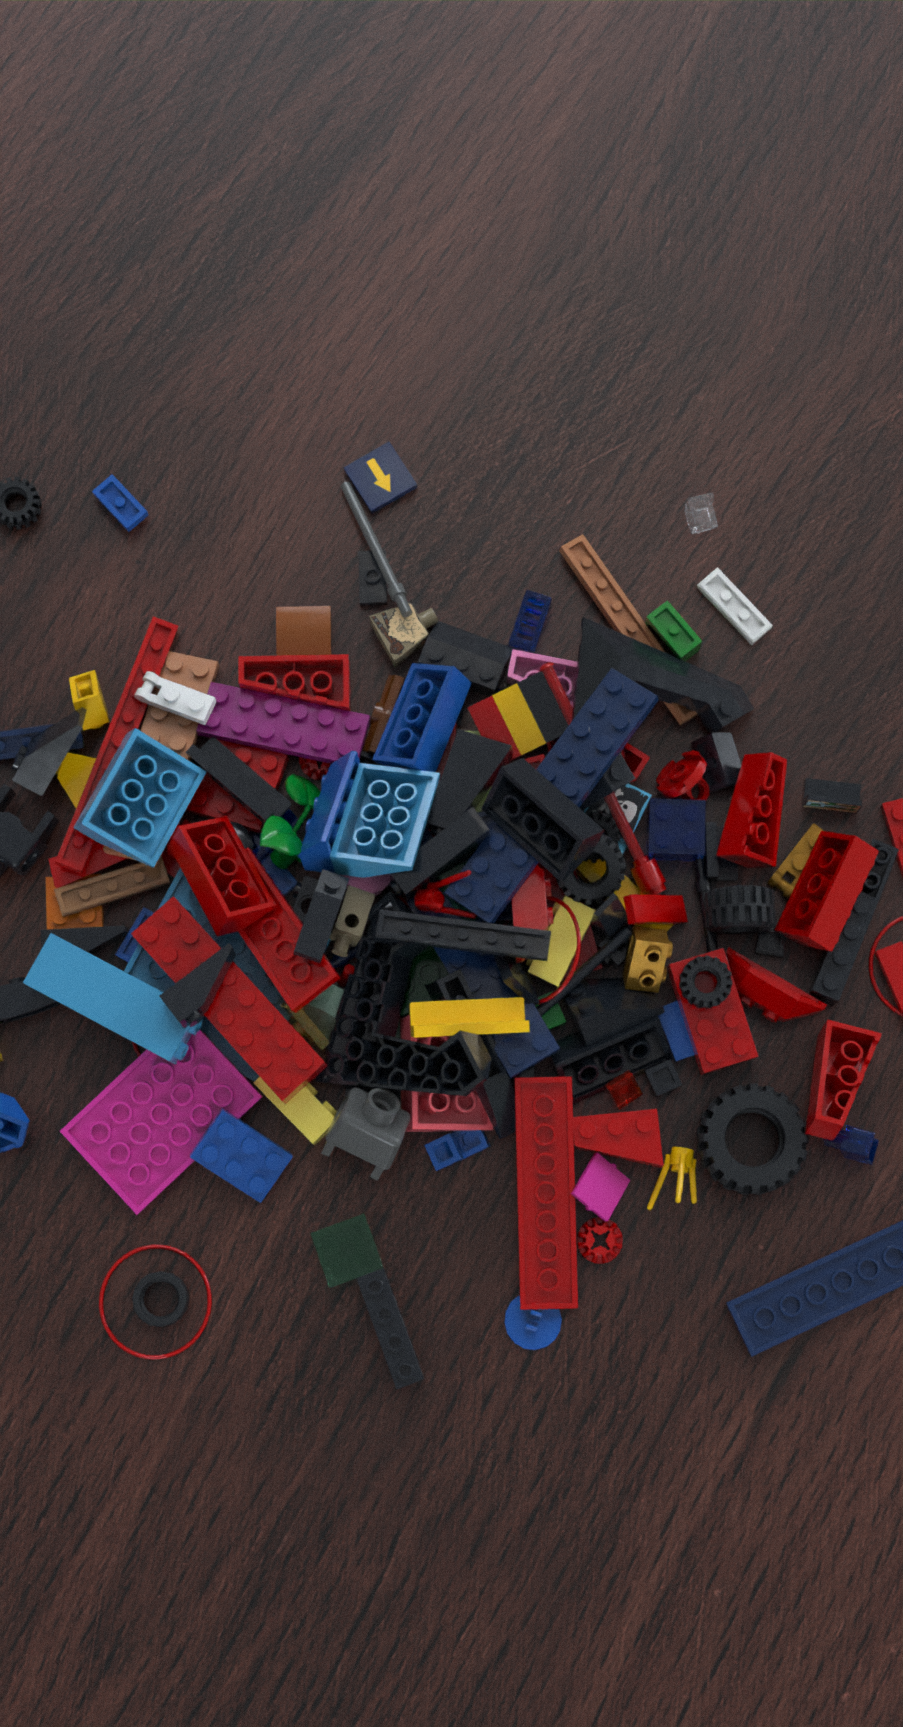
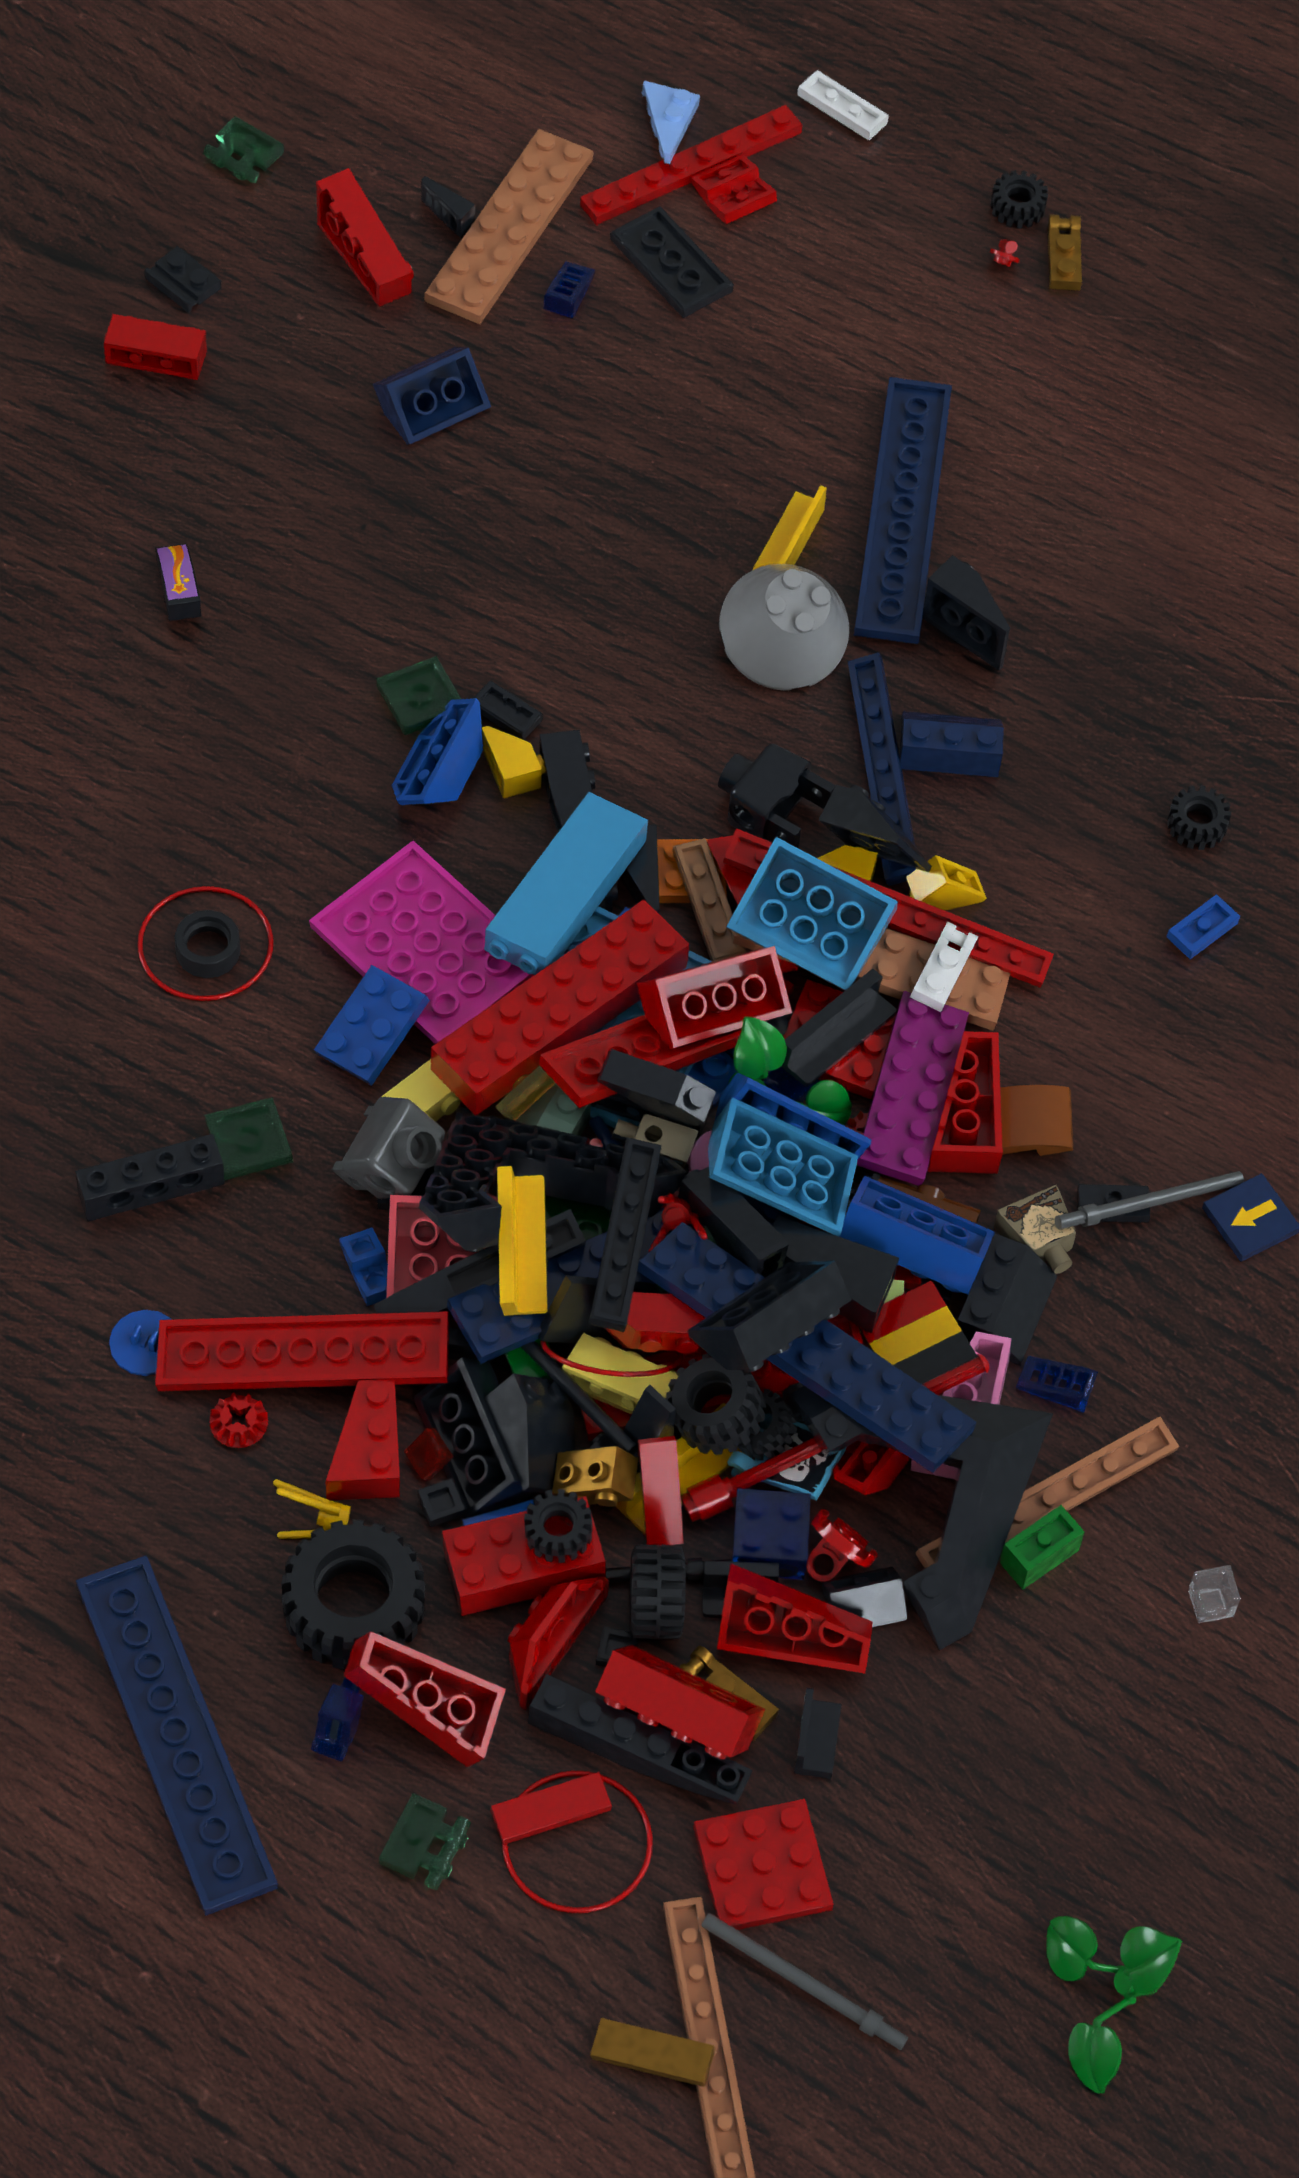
camera: 85 degrees right, 20 degrees down
black slope [159,943,236,1029] -> none
dark pink piece [571,1153,630,1222] -> none
white tile [697,567,773,645] -> none

